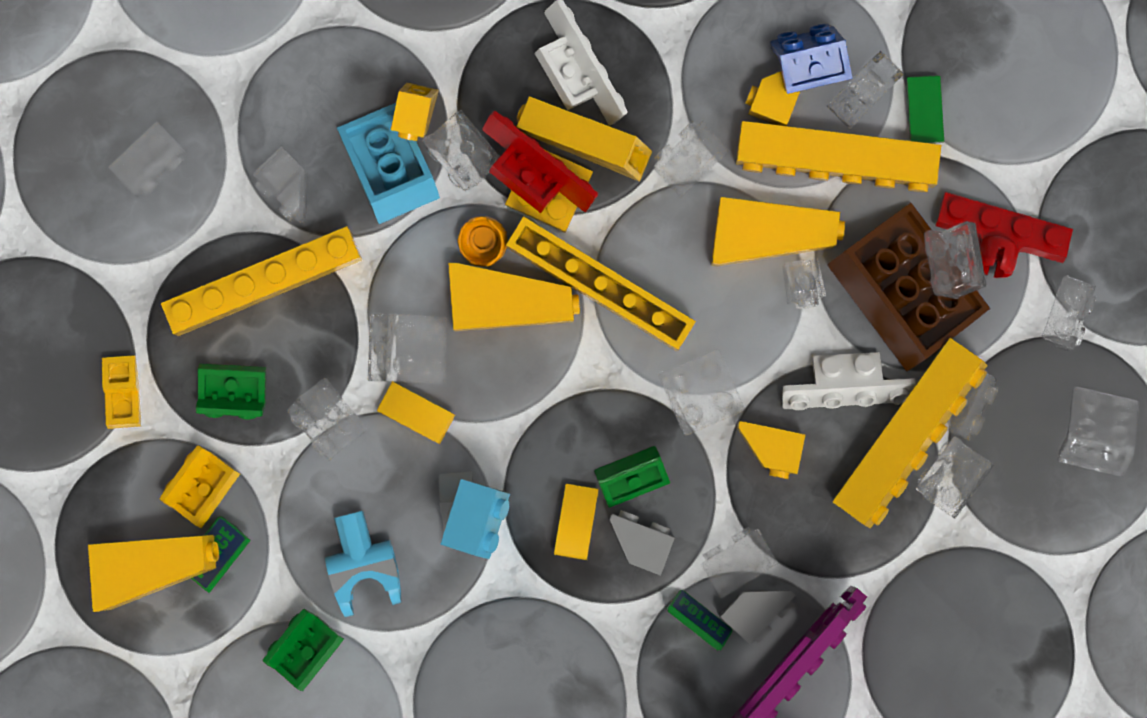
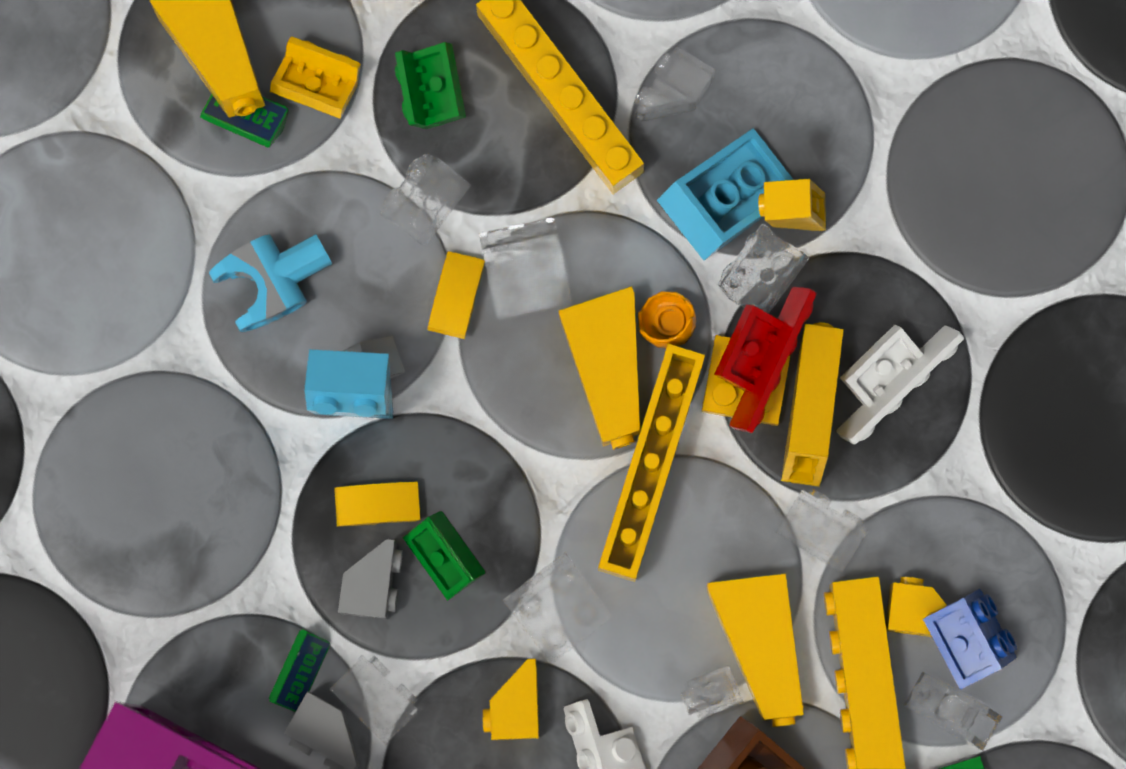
camera: 80 degrees right, 5 degrees down
green bracket [262,609,344,692] -> none

